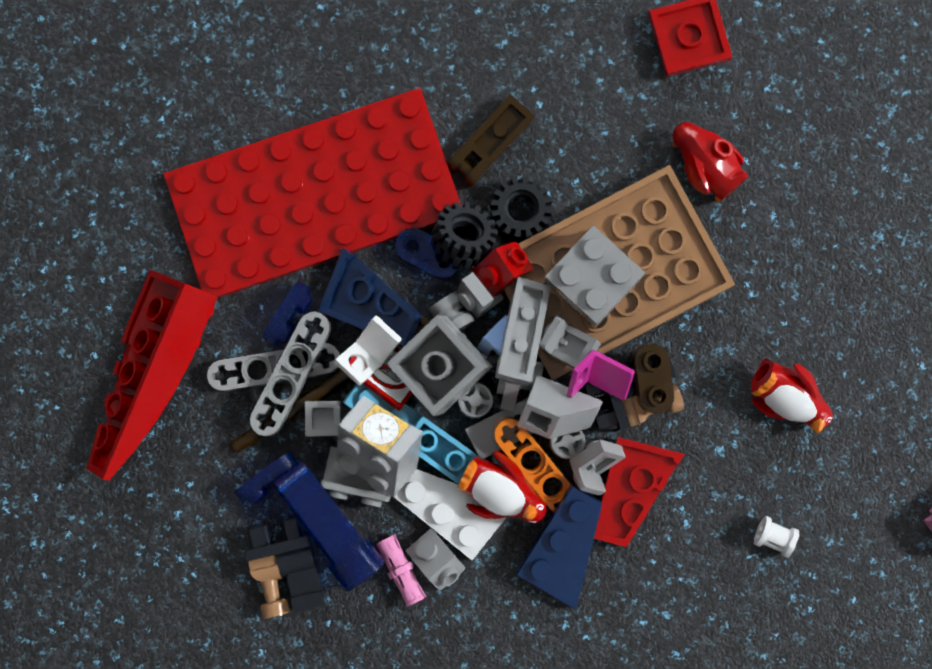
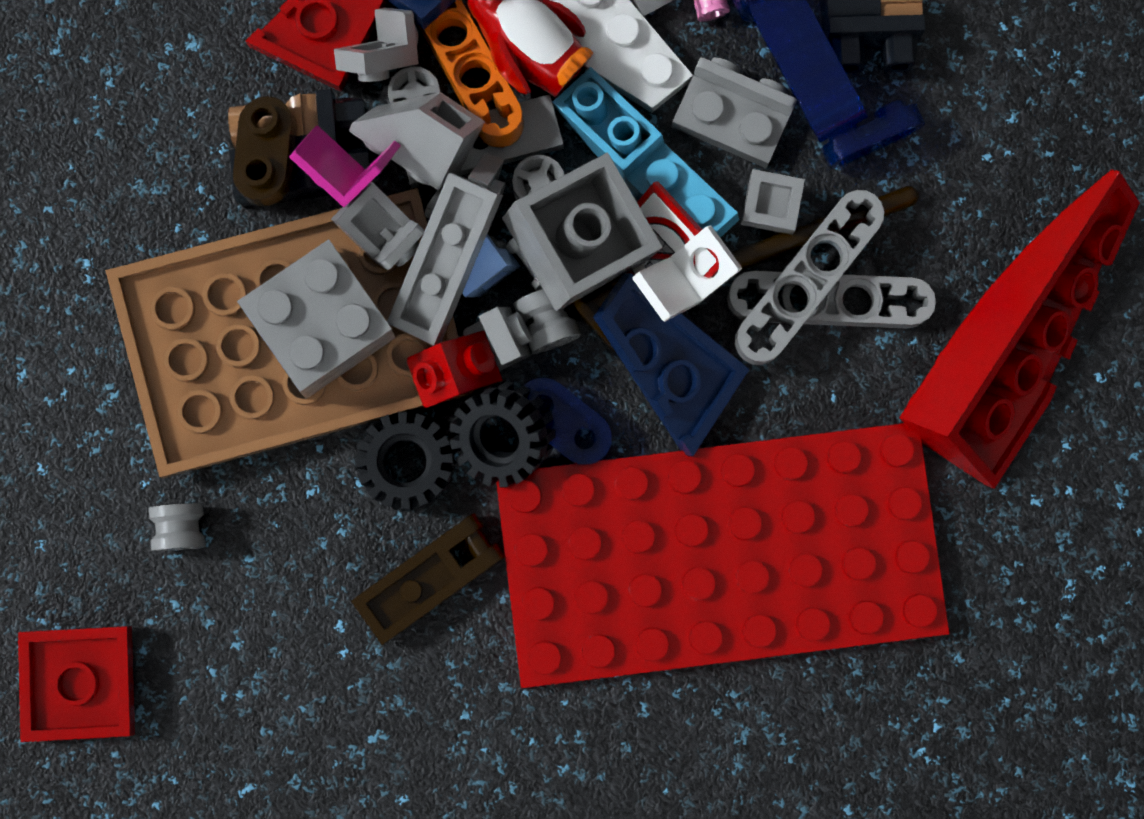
camera: 170 degrees left, 0 degrees up
clear blue plate [262,281,314,346] -> none
light grey brick [336,396,423,498] -> none
red animal [672,122,749,203] -> none
animal [751,358,833,434] -> none
none -> light grey wheel [148,503,206,551]

